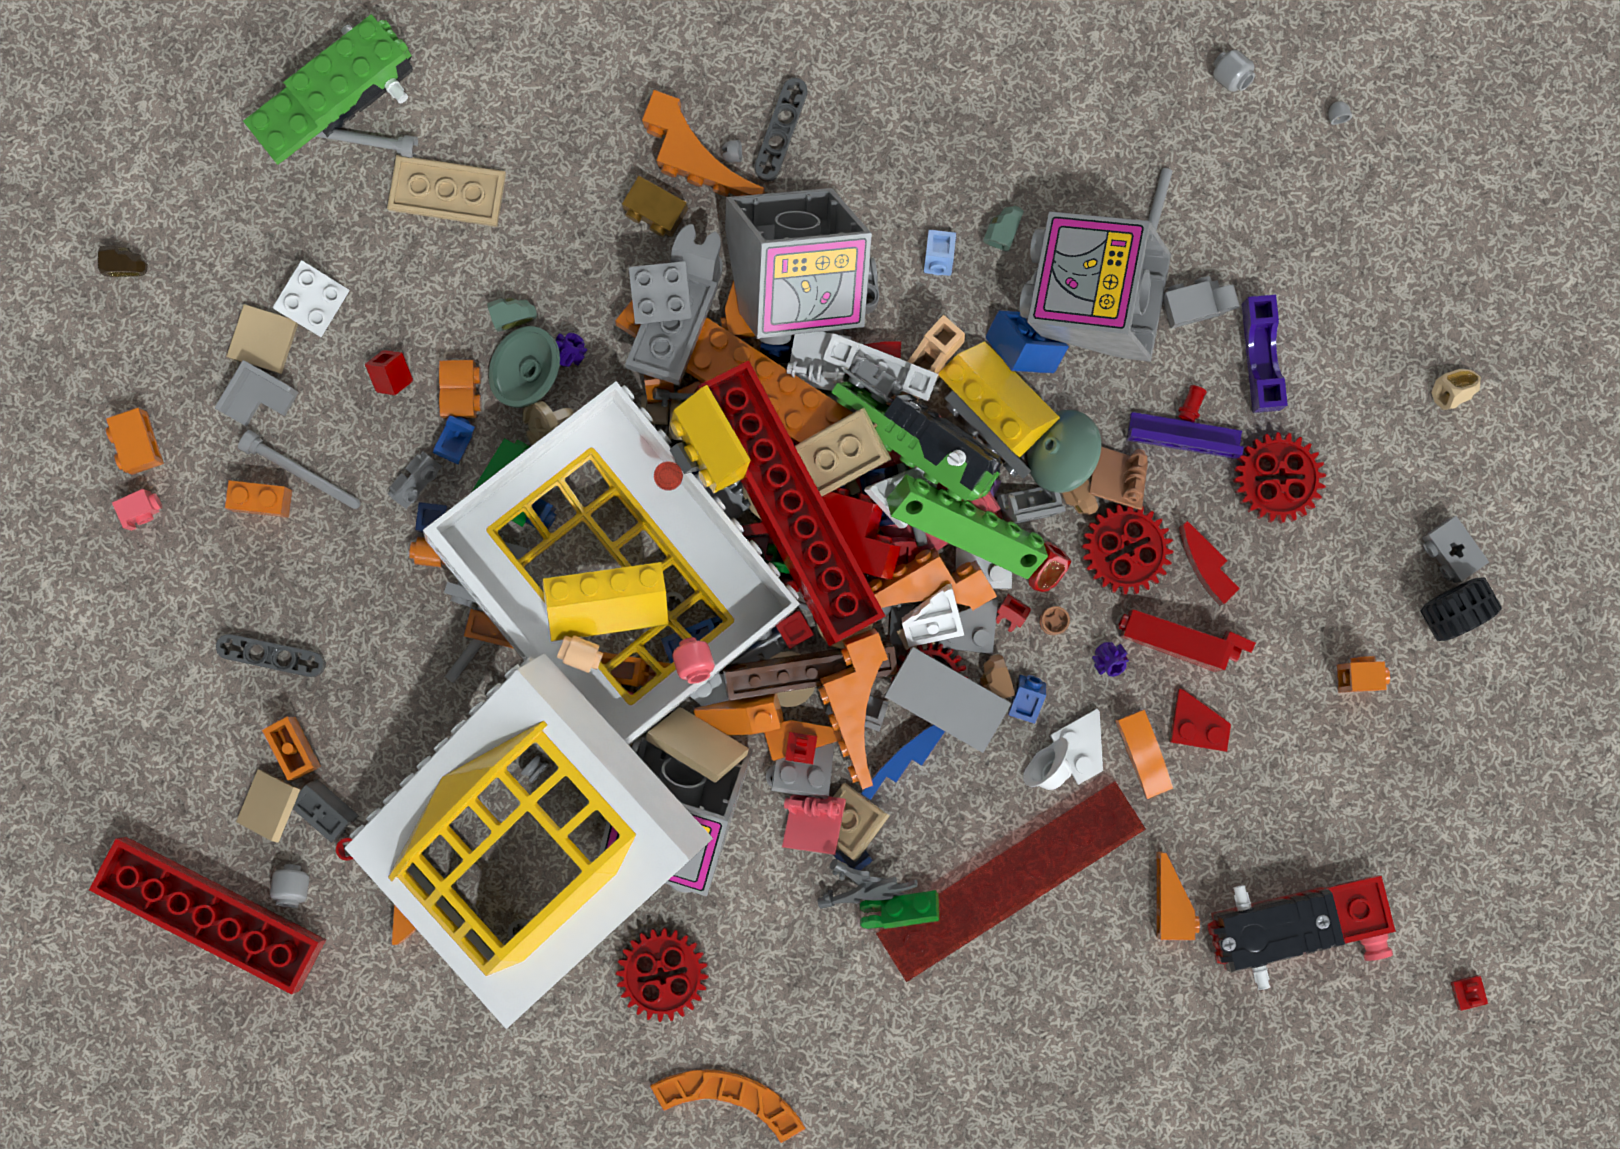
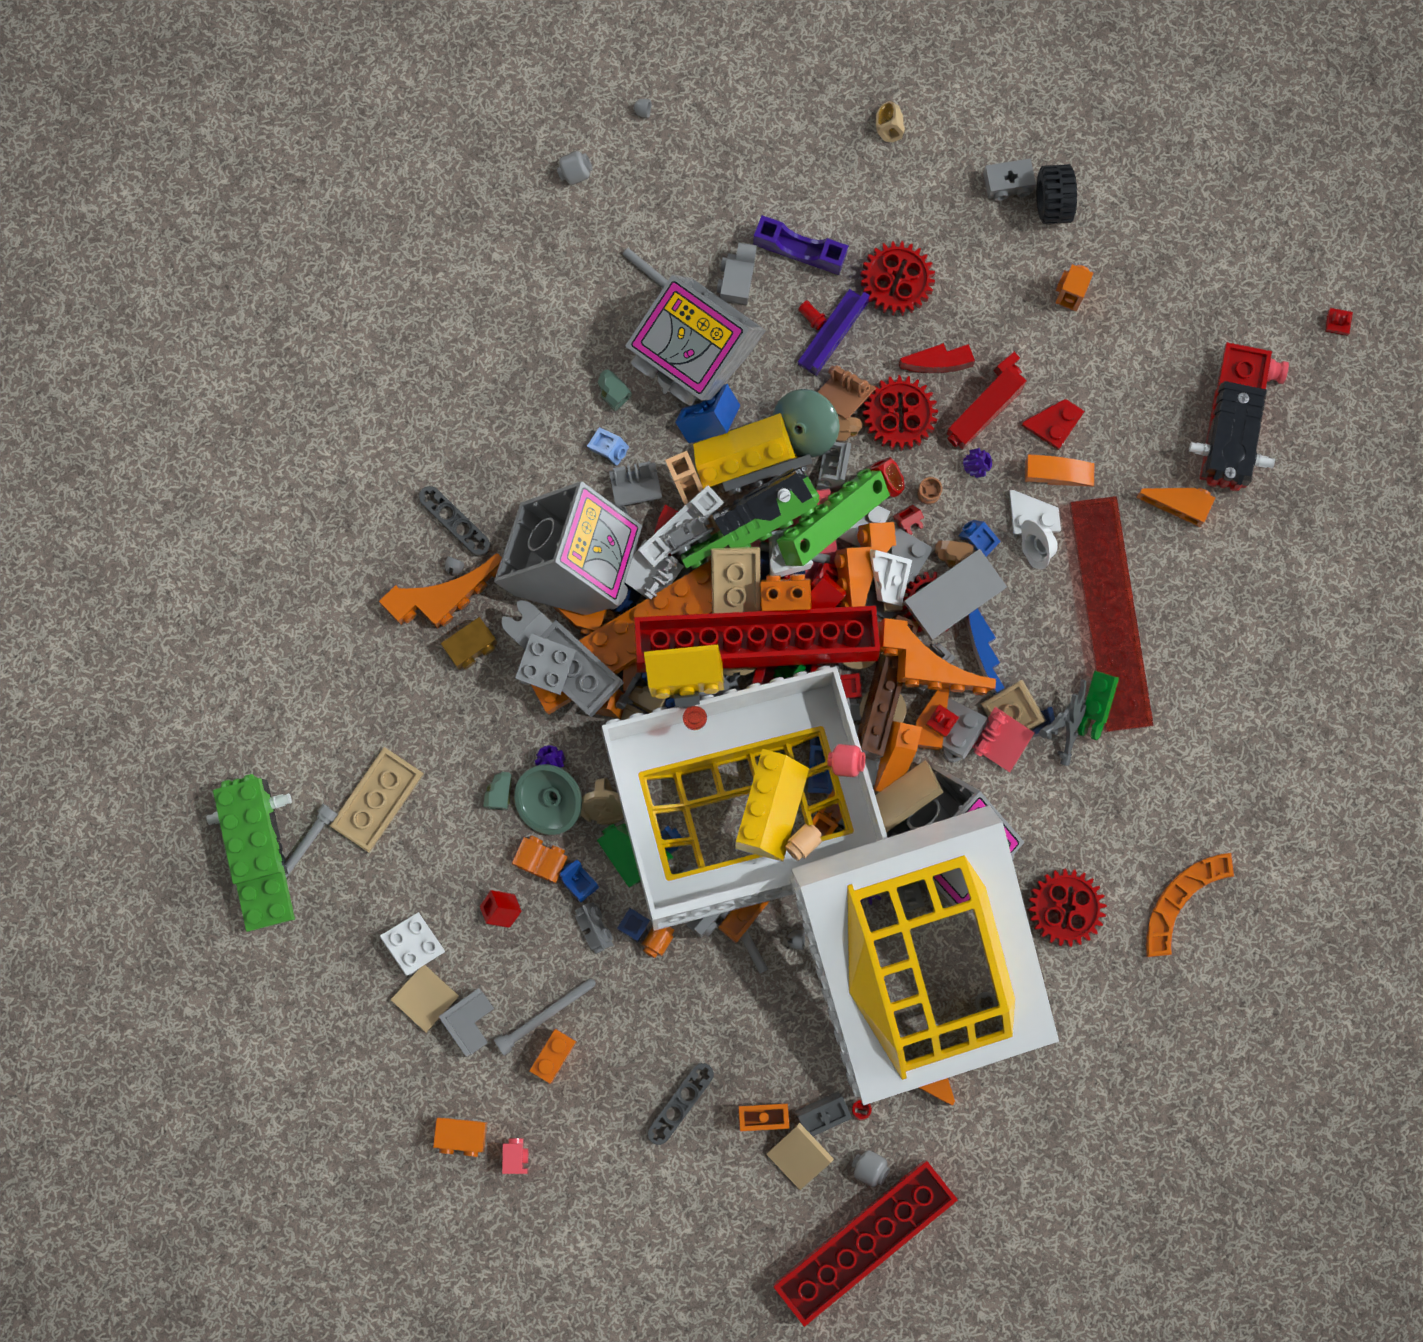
camera: 70 degrees left, 5 degrees down
dark brown rock [98,245,148,277] -> none
none -> light grey hinge [609,461,662,507]
none -> orange brick [761,574,811,611]

